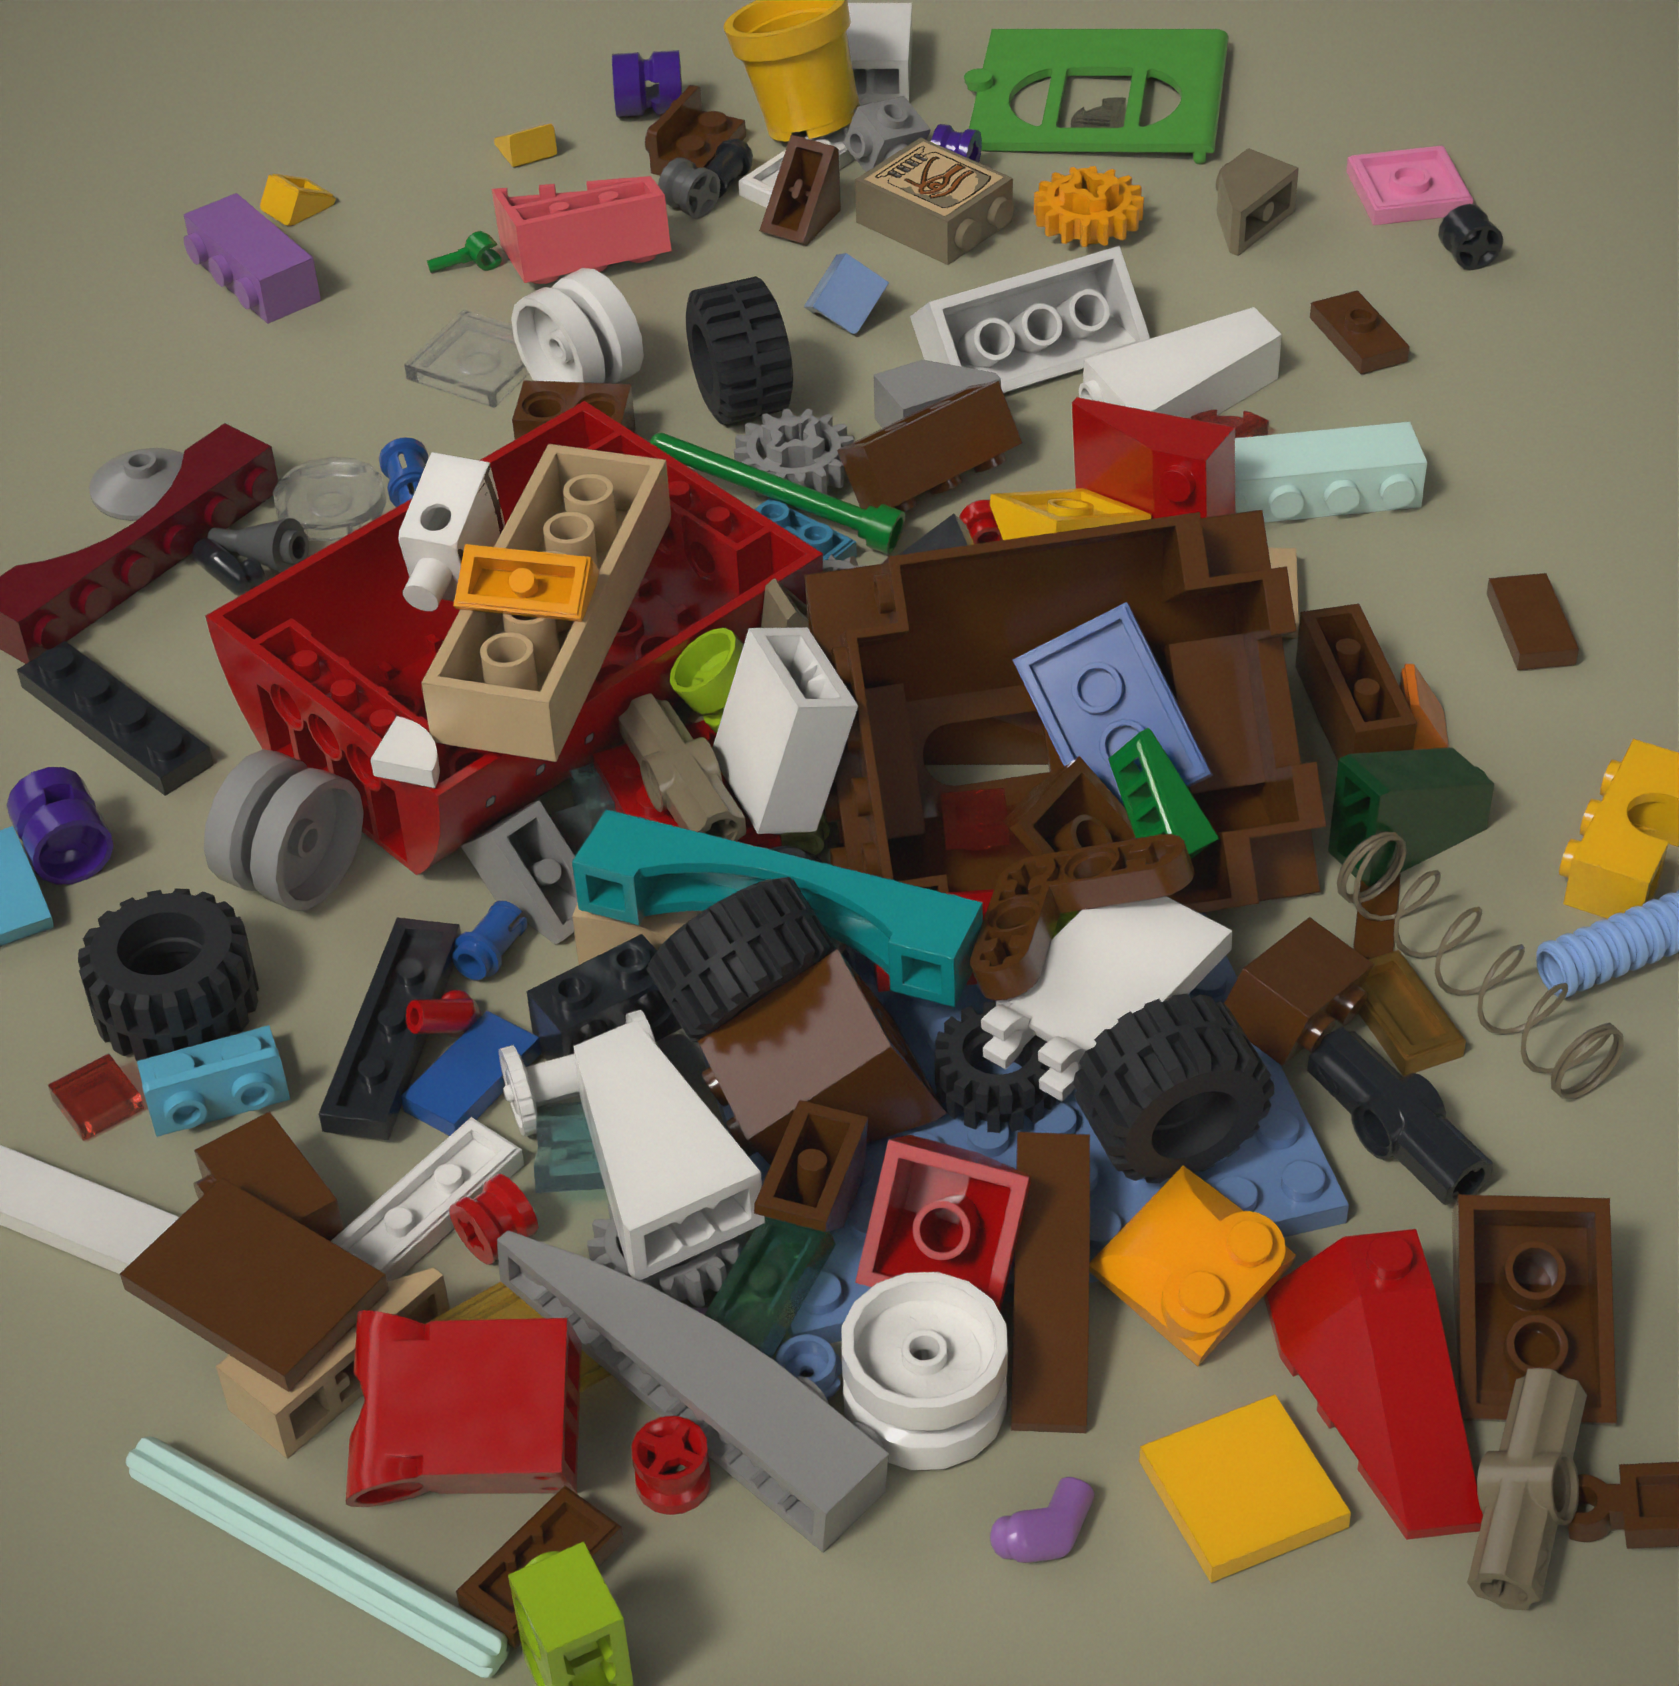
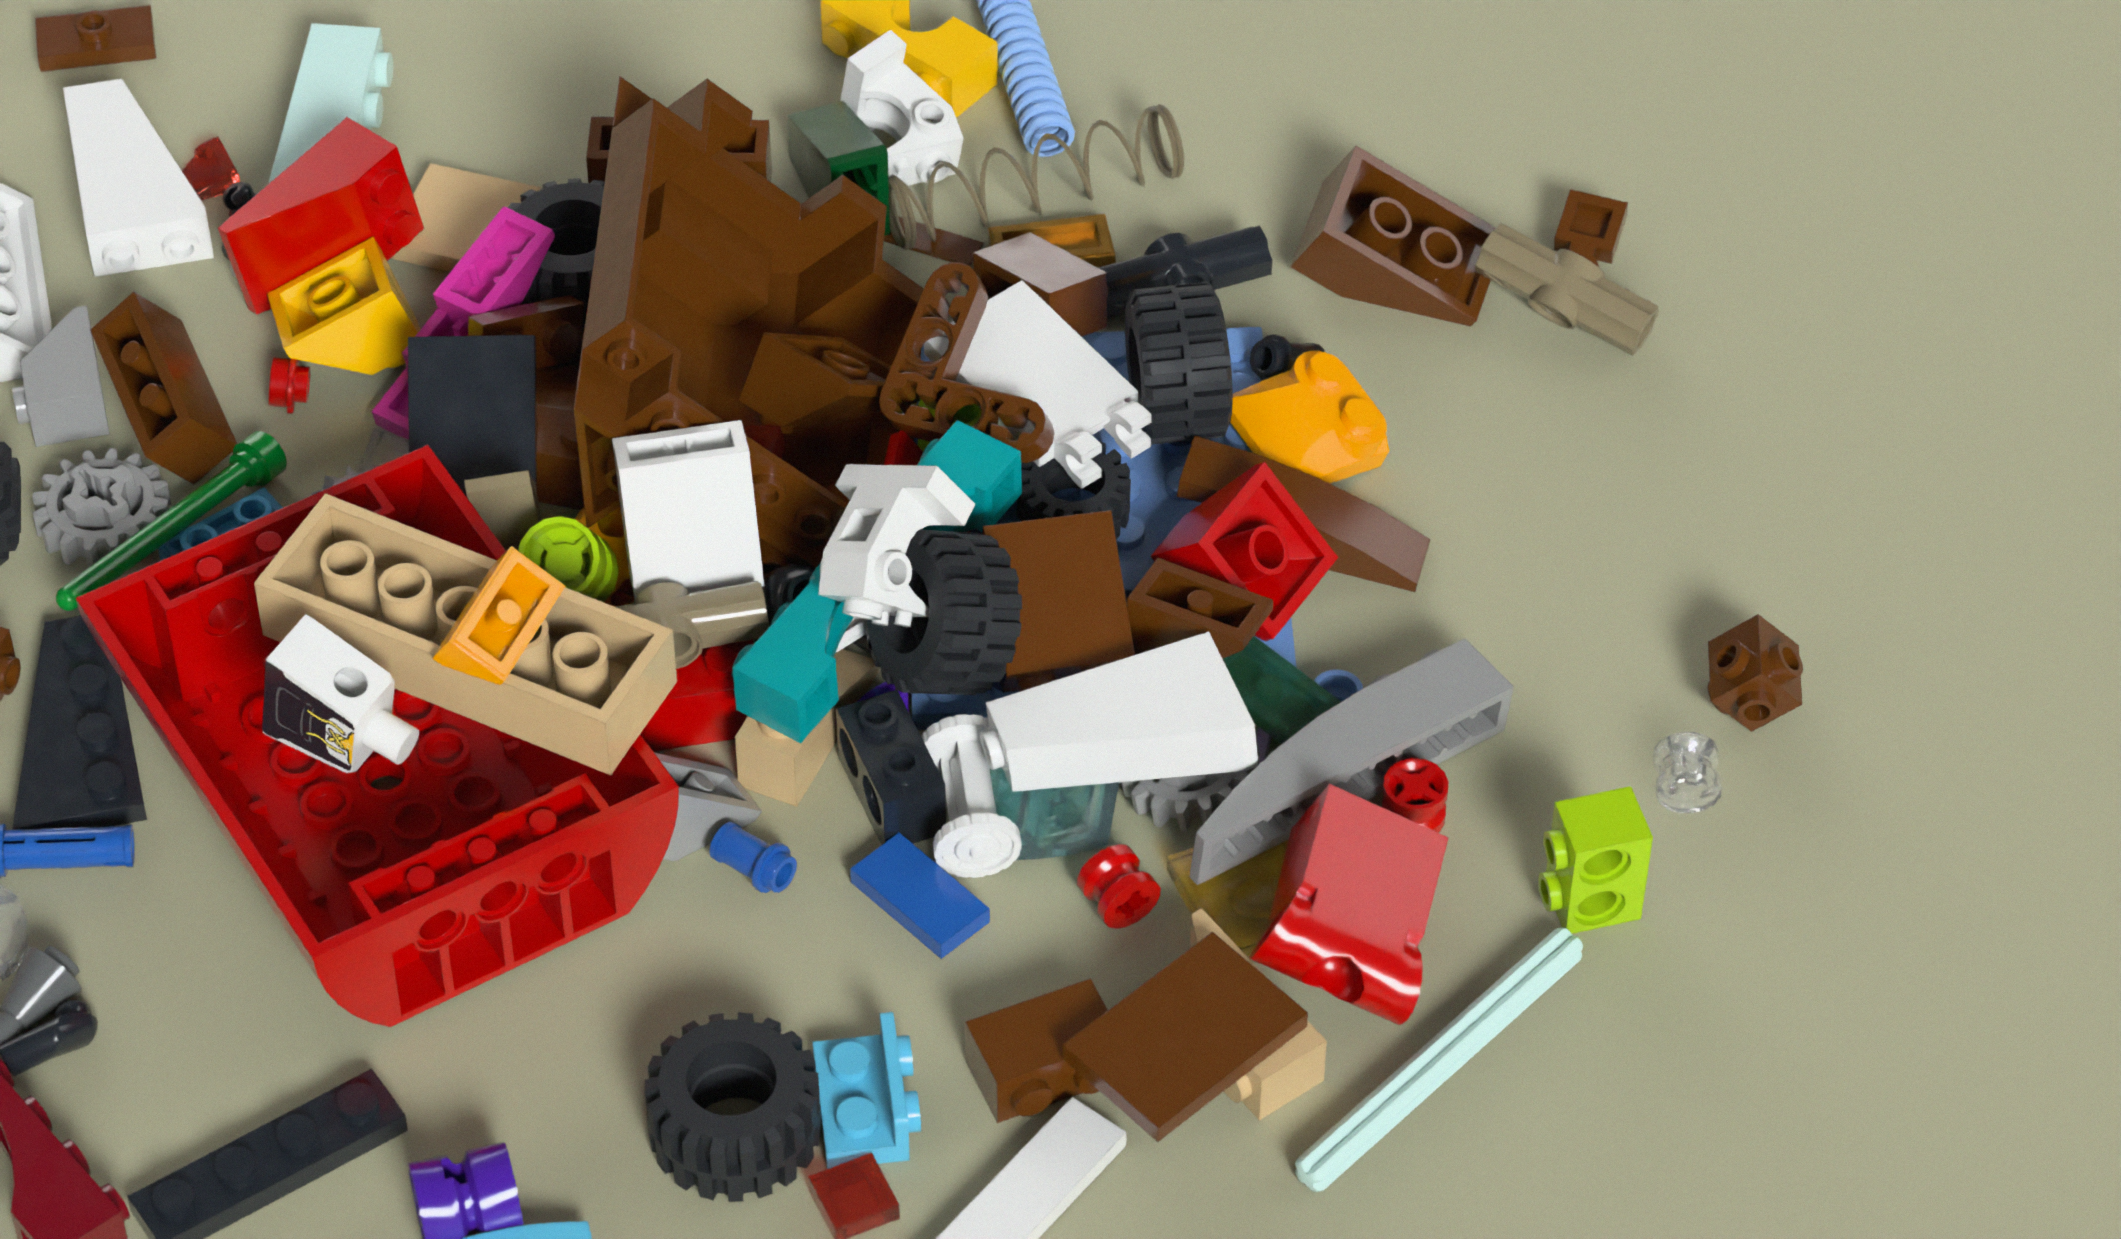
camera: 80 degrees left, 5 degrees up
light grey wheel [204,749,364,911] -> none
black plate [318,917,461,1140] -> none
white tile [331,1117,524,1282] -> none
white tile [371,716,440,788] -> none
red arm [406,990,482,1038] -> none
reddish brown plate [456,1485,624,1649] -> none
white wheel [841,1272,1008,1470] -> none
medium lavender arm [990,1477,1095,1563] -> none
tile [1013,602,1213,808] -> none
green slope [1108,728,1219,859] -> none
yellow tile [1139,1394,1351,1583] -> none
red wedge [1264,1229,1483,1540] -> none
reddish brown tile [1487,573,1579,670] -> none
none -> white tile [818,464,975,627]
none -> white tile [840,30,964,193]
none -> black pin [1250,334,1325,380]

